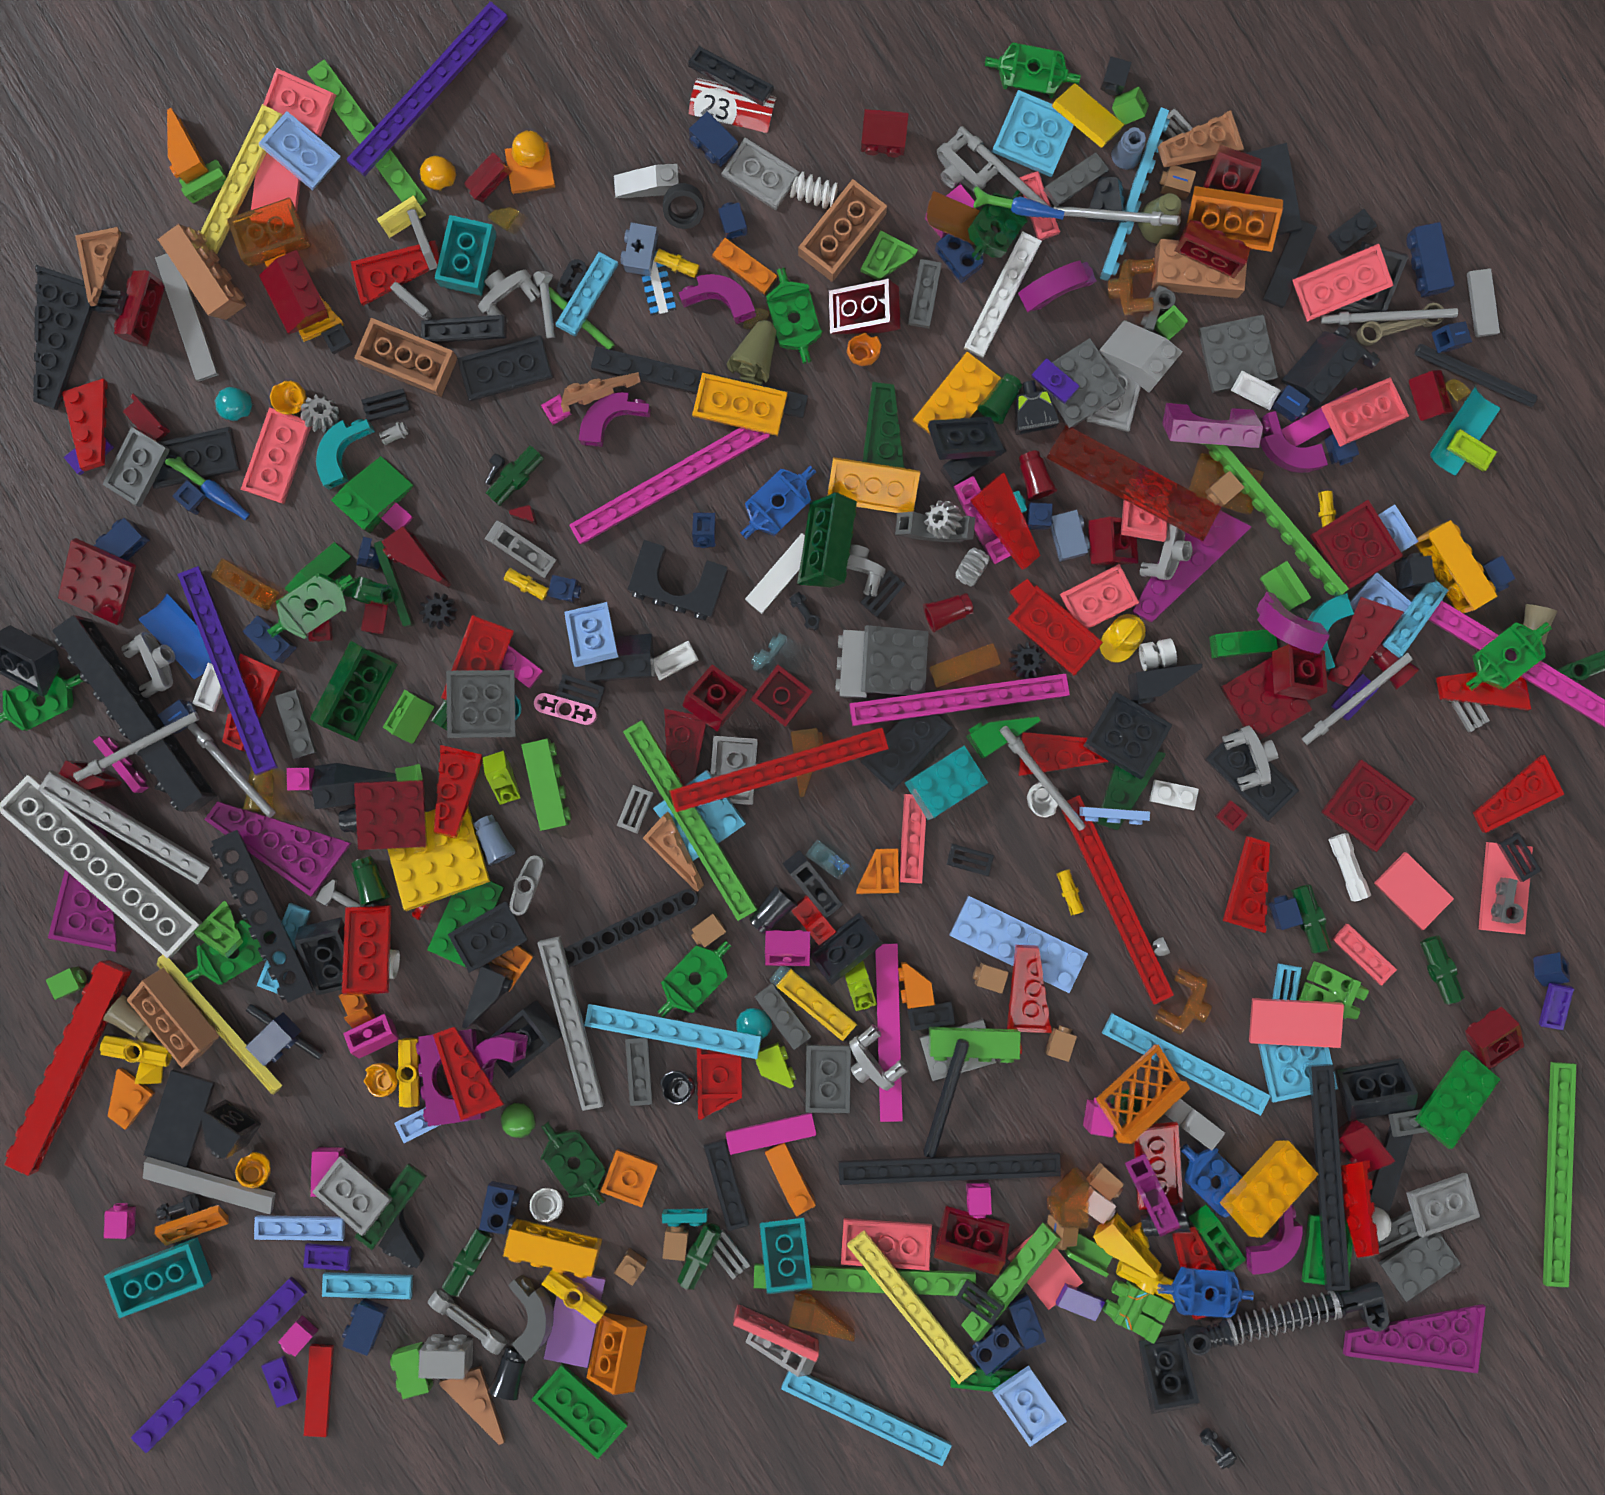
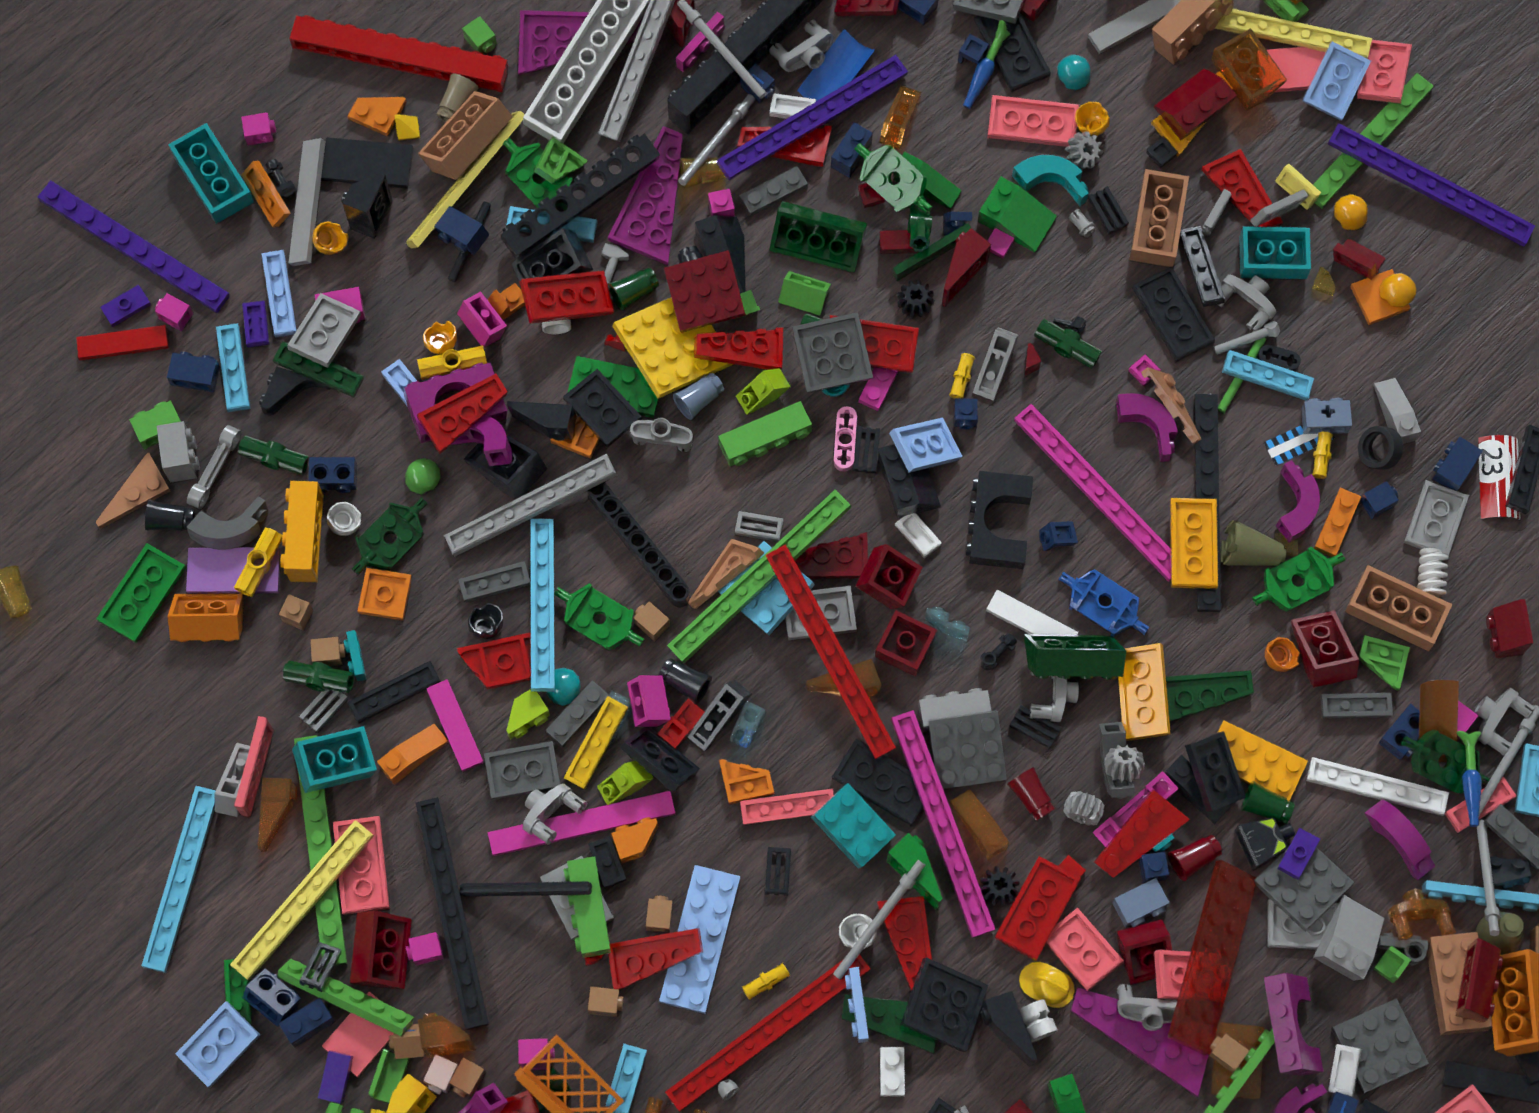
camera: 80 degrees right, 15 degrees down
yellow piece [100,1035,172,1067] -> none

